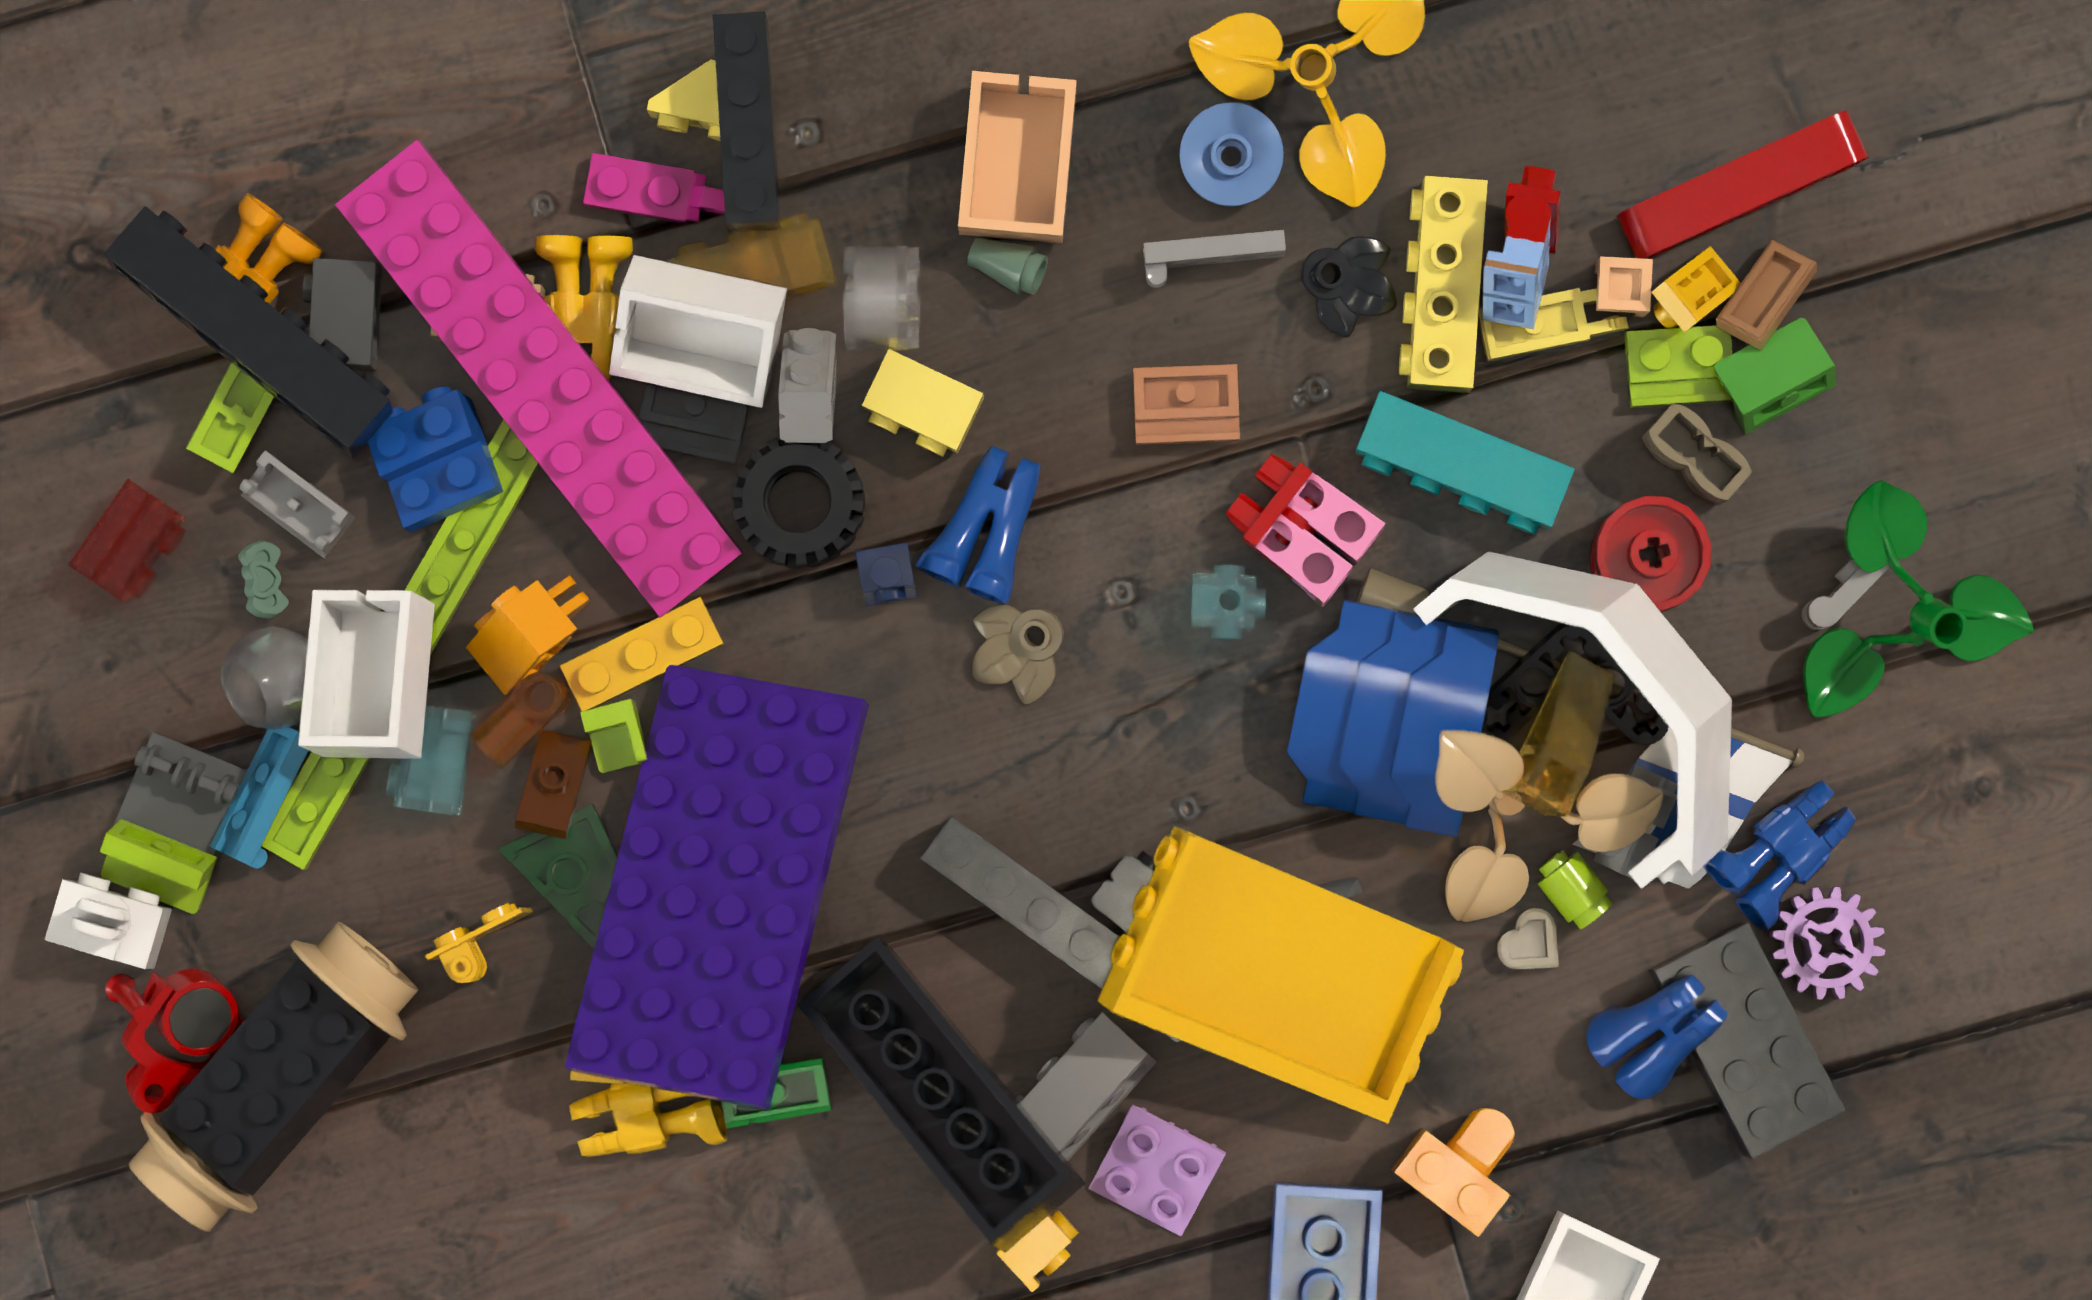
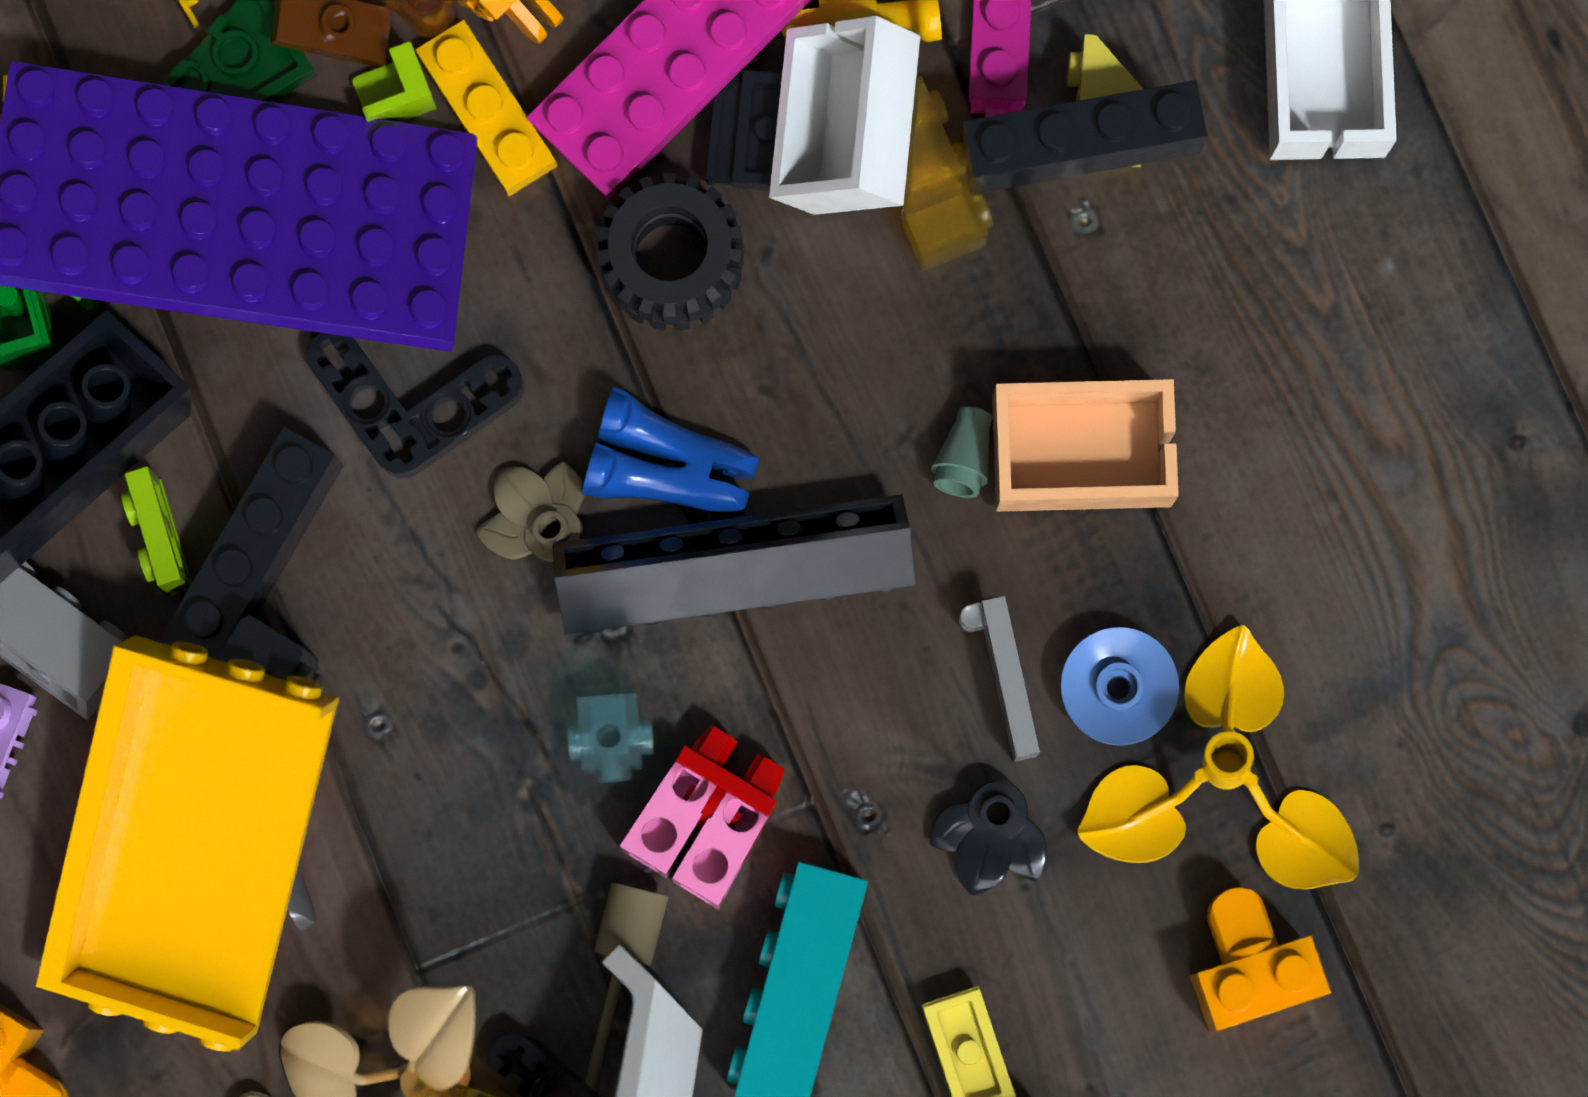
camera: 80 degrees right, 5 degrees down
light grey brick [779,328,837,443] -> none
clear brick [843,246,921,351] -> none
dark blue brick [856,543,918,607] -> none
light yellow brick [862,349,984,457] -> none
nougat plate [1133,364,1240,445] -> none
blue slope [1287,600,1499,837] -> none
light yellow brick [1399,176,1488,393] -> none
hips [1483,166,1561,330] -> none
none -> lime plate [121,466,193,597]
none -> black beam [308,333,524,478]
none -> black brick [552,494,916,635]
none -> light orange brick [1189,888,1331,1032]

